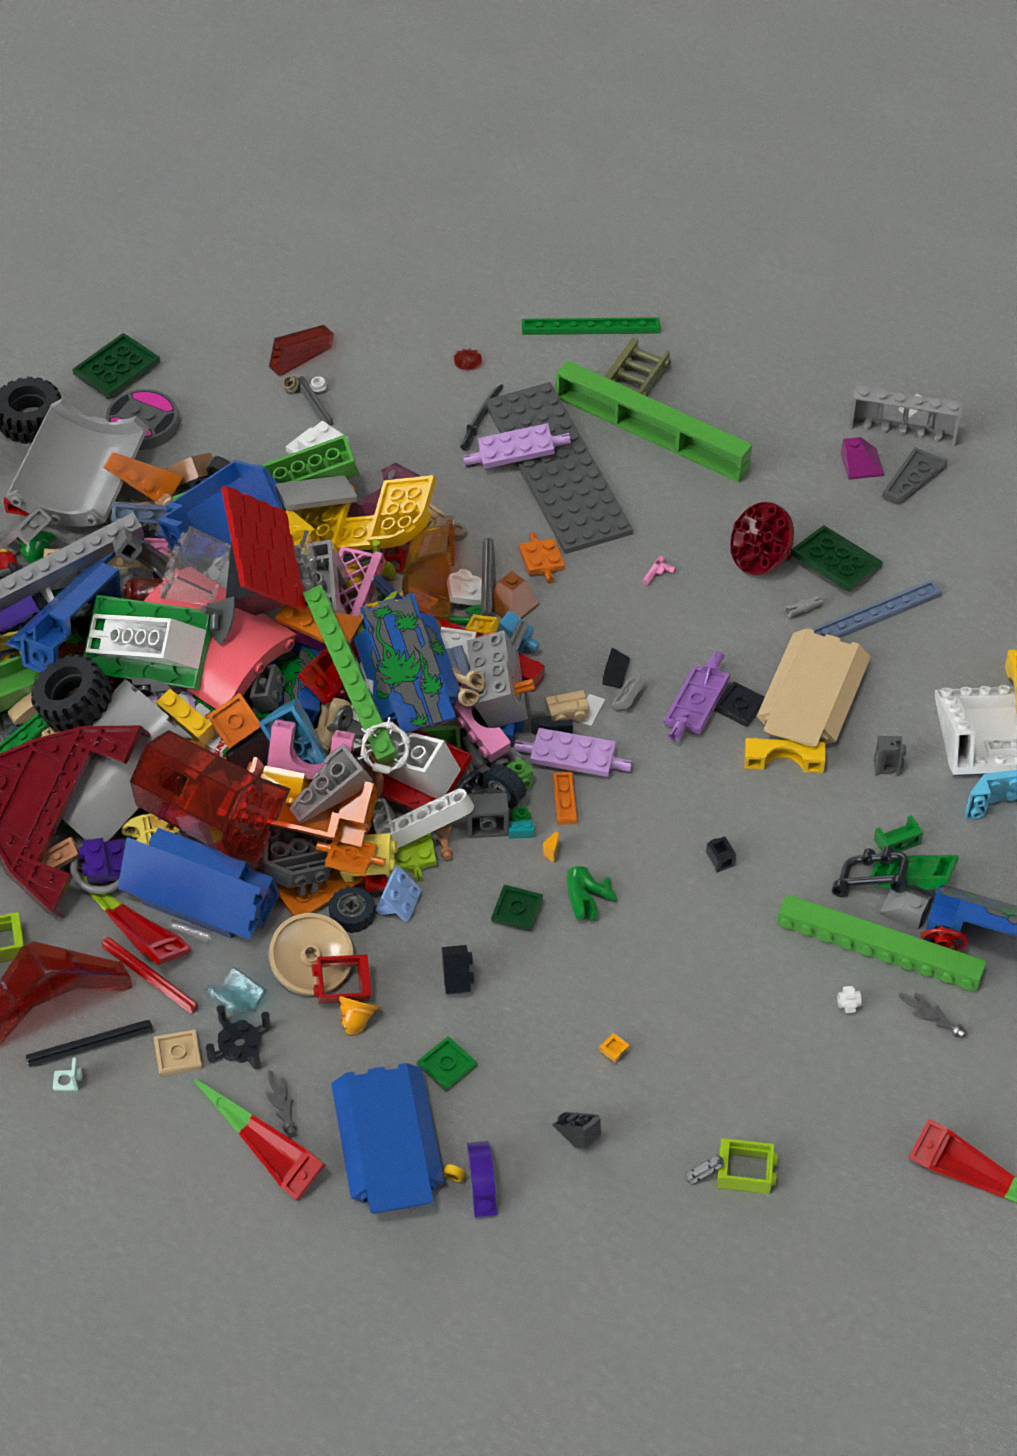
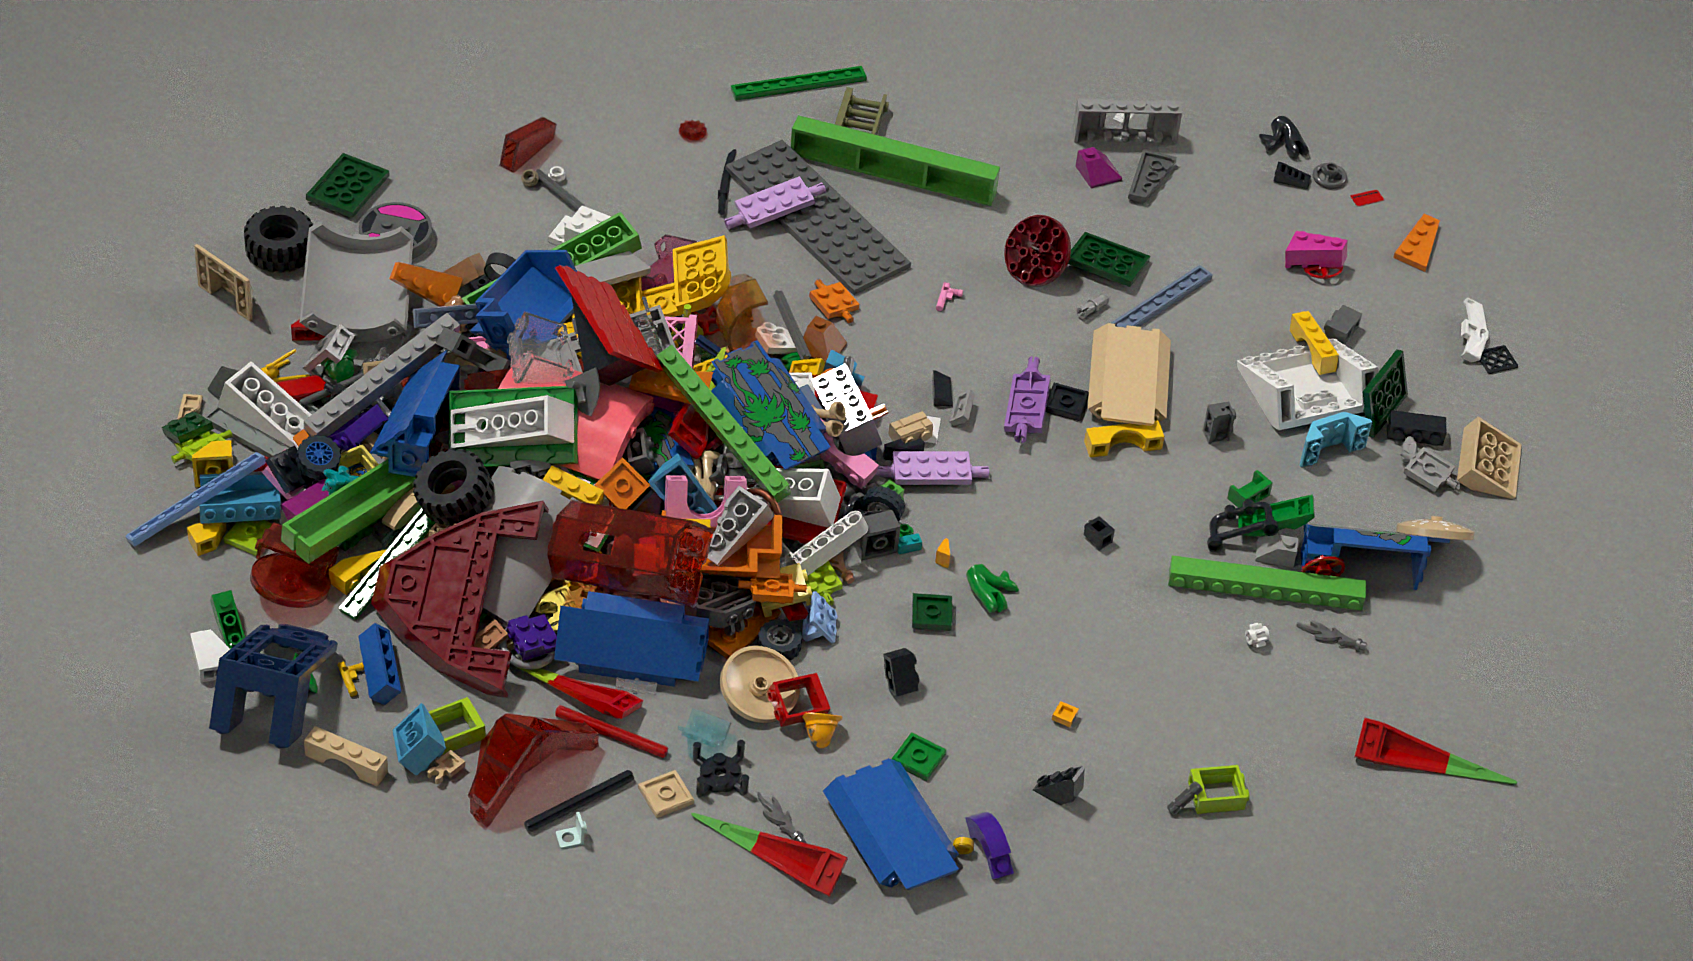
camera: 20 degrees left, 5 degrees down
white piece [357,717,413,774] -> none
orange tile [552,772,577,825] -> none

